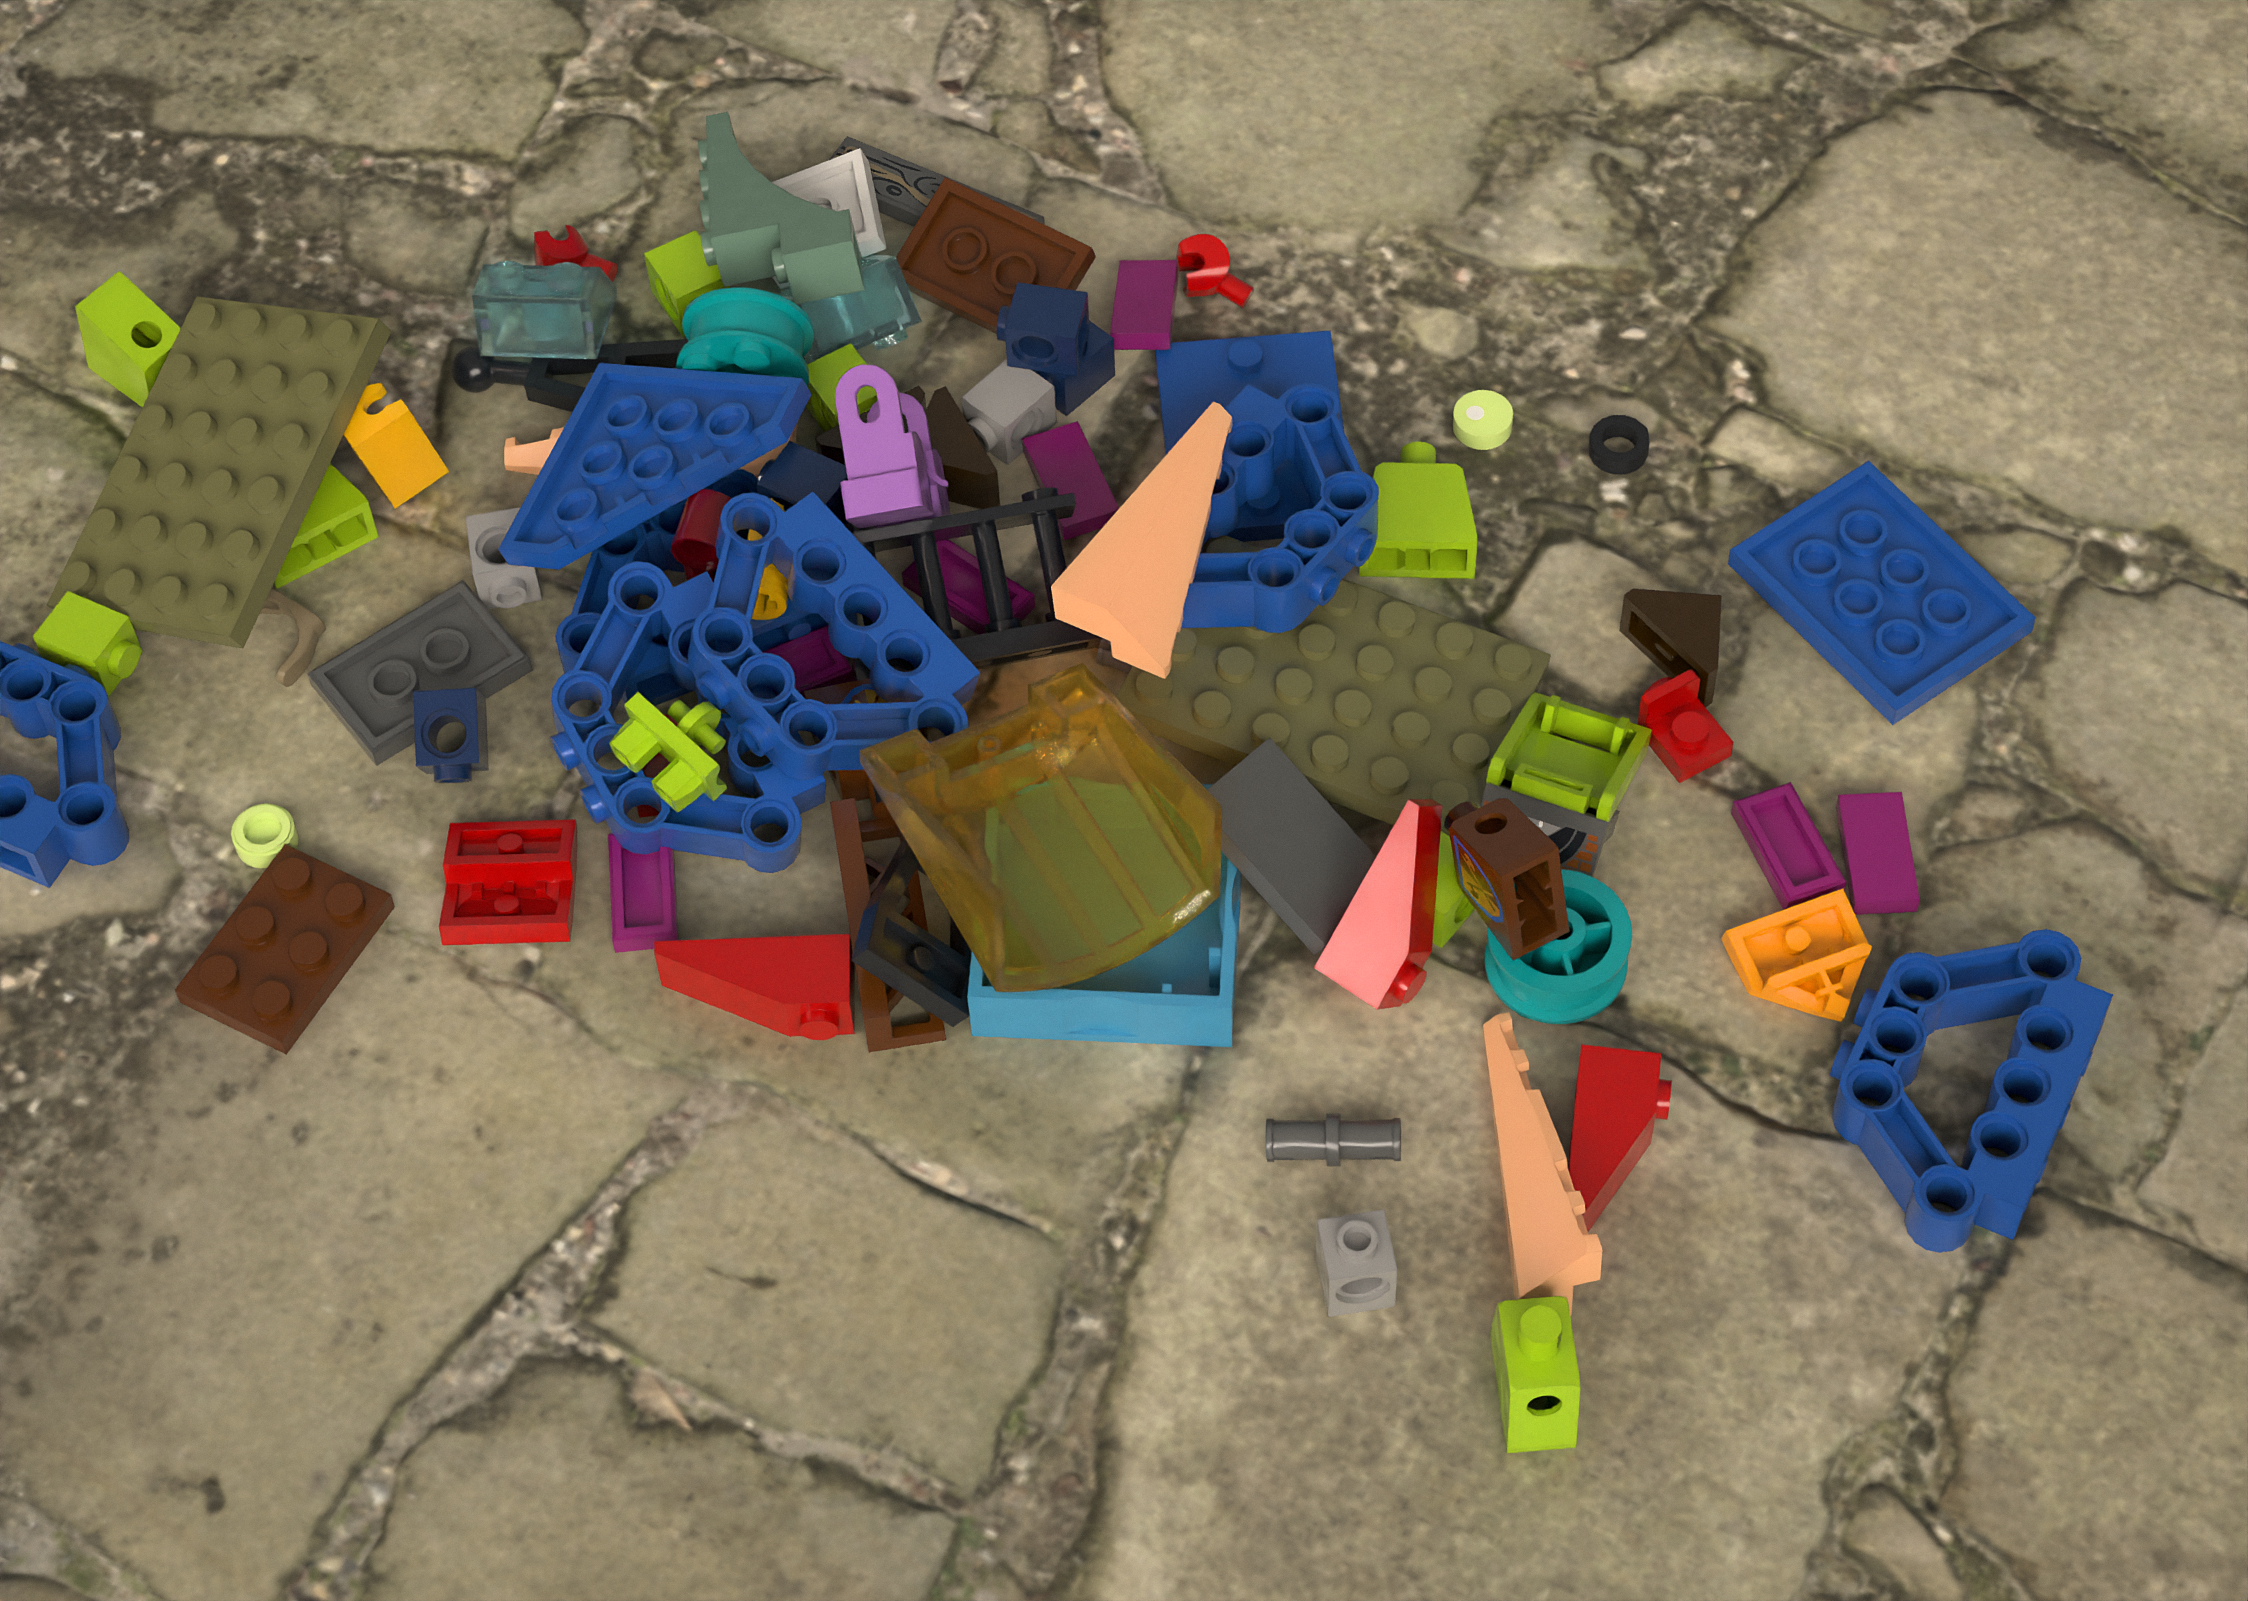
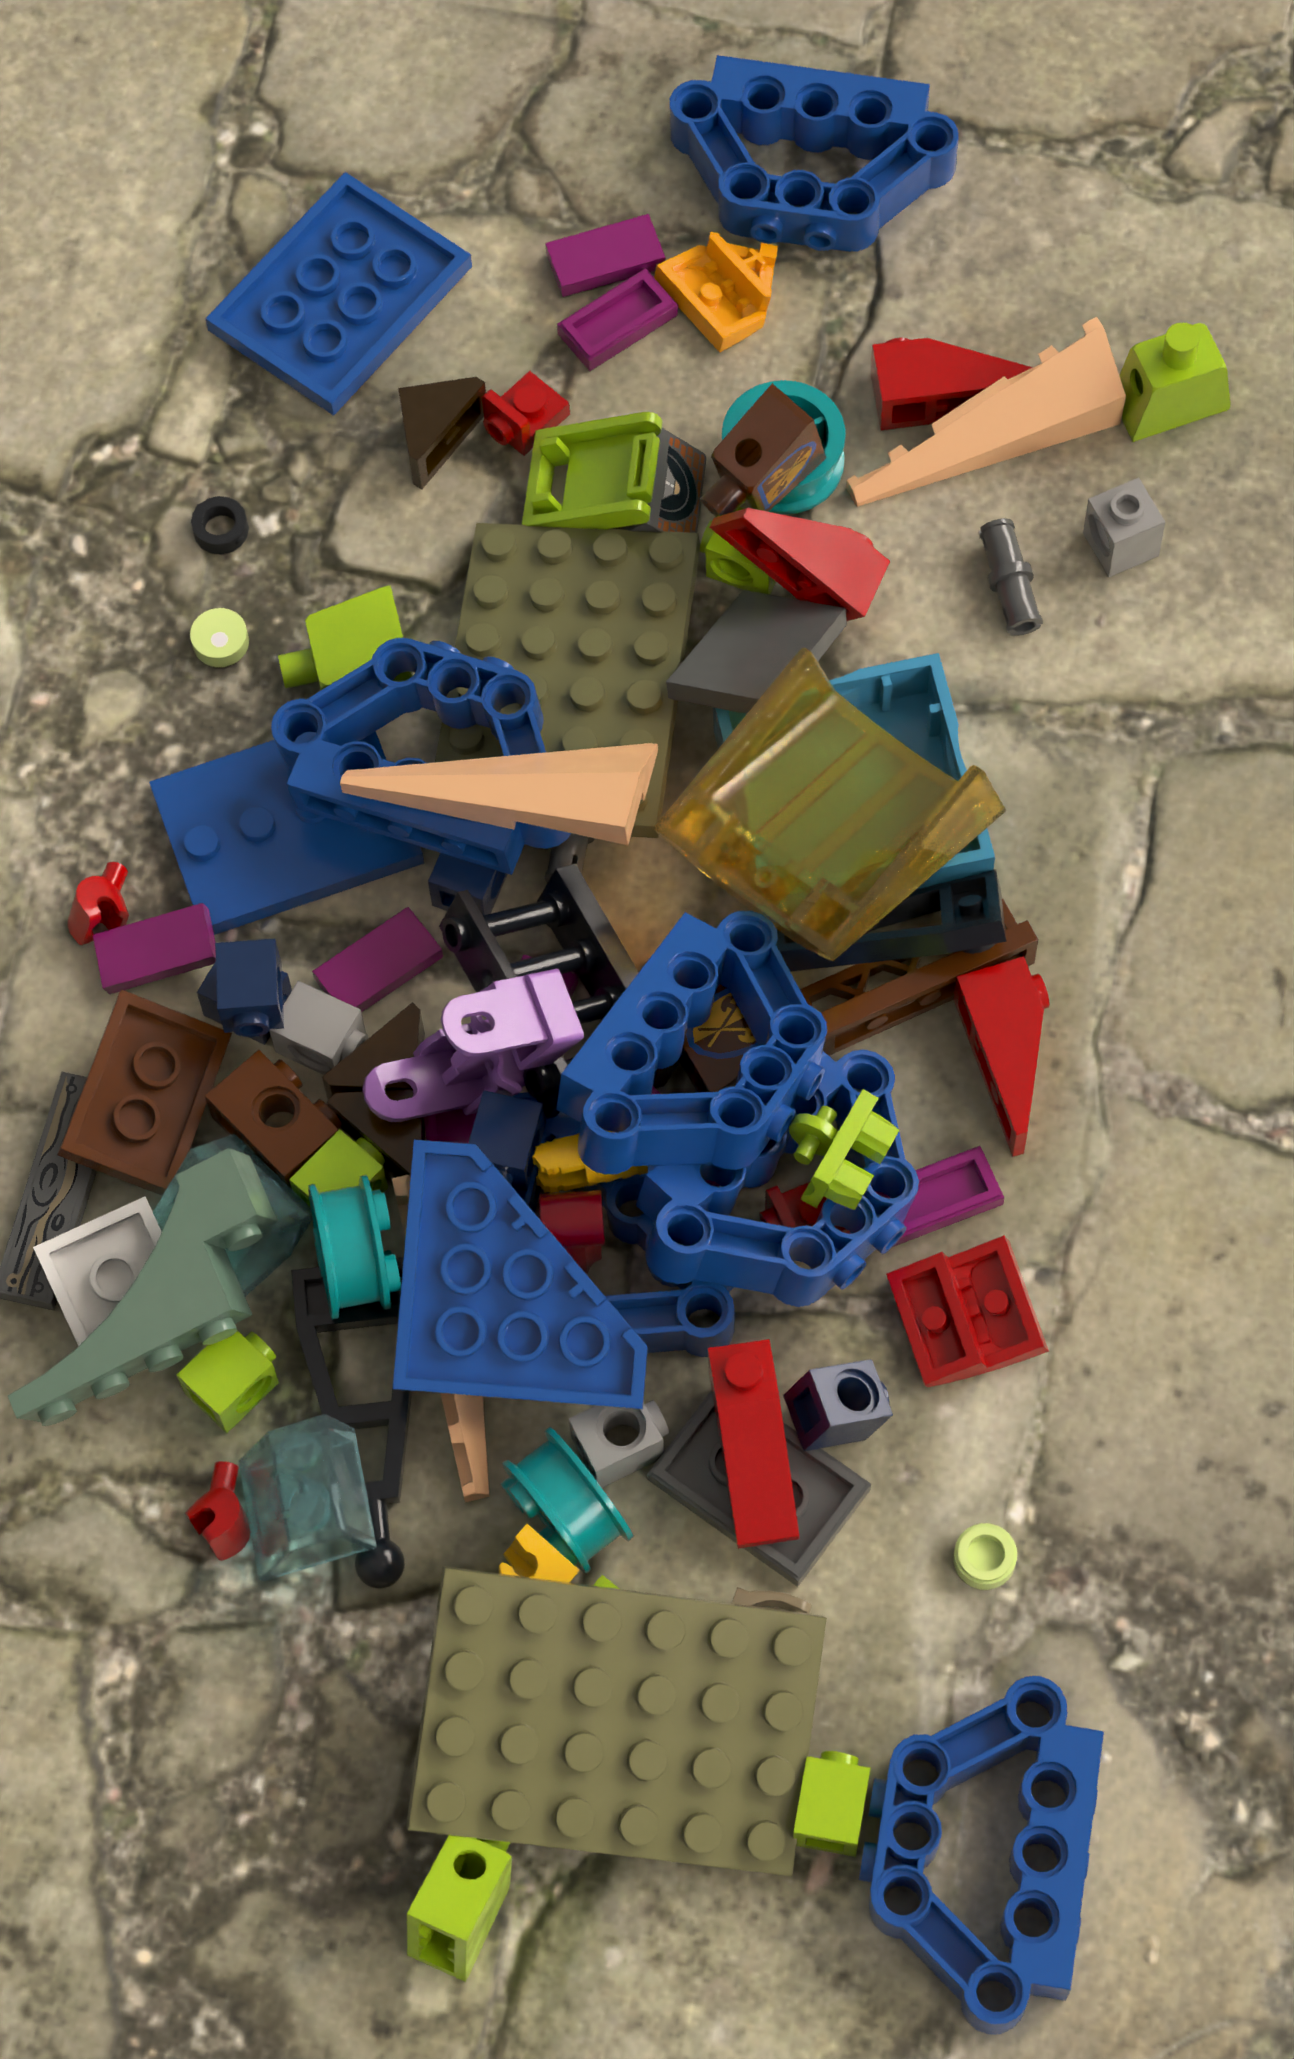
camera: 105 degrees left, 10 degrees up
reddish brown plate [175,844,395,1055] -> none
none -> reddish brown brick [205,1049,342,1198]
none -> teal wheel [500,1427,634,1574]
none -> red slope [708,1339,800,1549]

